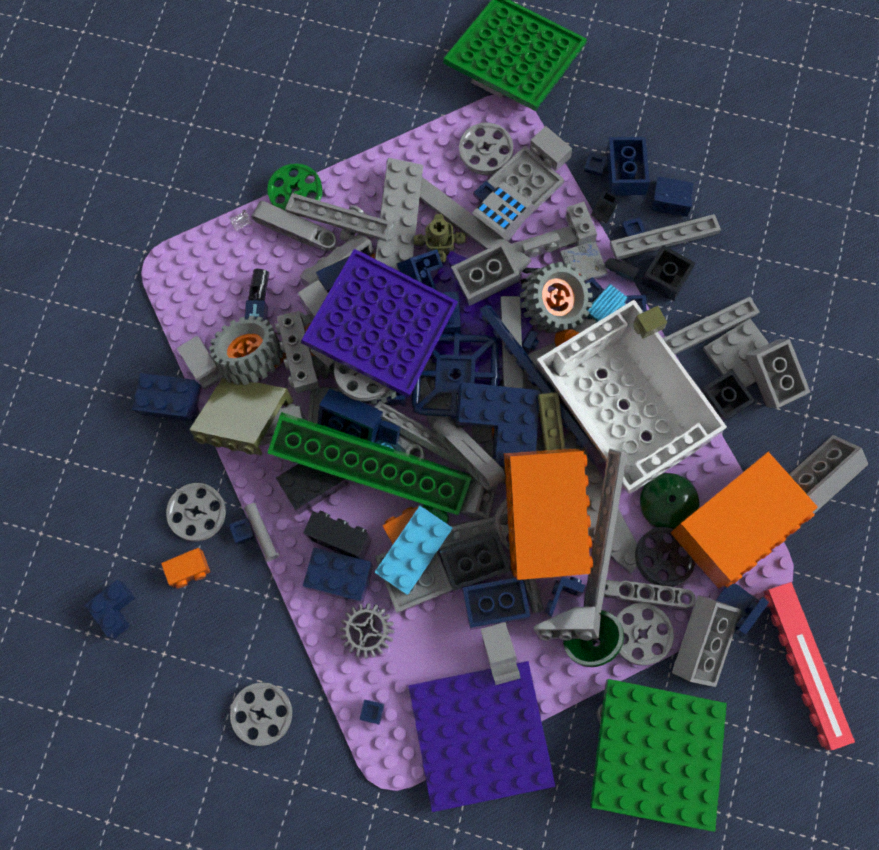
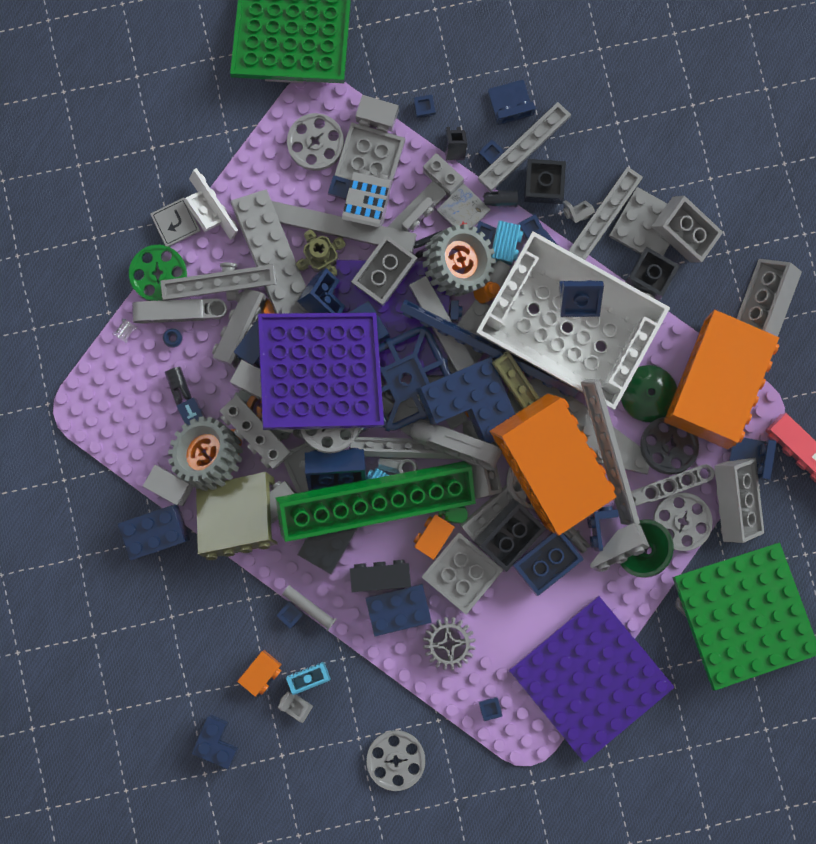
camera: 30 degrees left, 10 degrees up
light grey wedge [166,483,226,542] -> none
medium azure plate [375,506,453,595] -> none
dark blue plate [378,420,401,445] -> none
light grey piece [481,622,520,685] -> none
dark blue brick [606,137,650,196] -> none
olive brick [633,306,668,339] -> none
none -> light grey piece [150,198,201,247]
none -> dark blue plate [163,328,182,348]
none -> white bracket [184,168,238,240]
none -> light grey bracket [278,691,313,723]
none -> medium azure brick [286,662,330,695]
none -> dark blue bracket [559,280,604,317]
none -> light grey bracket [563,200,595,223]

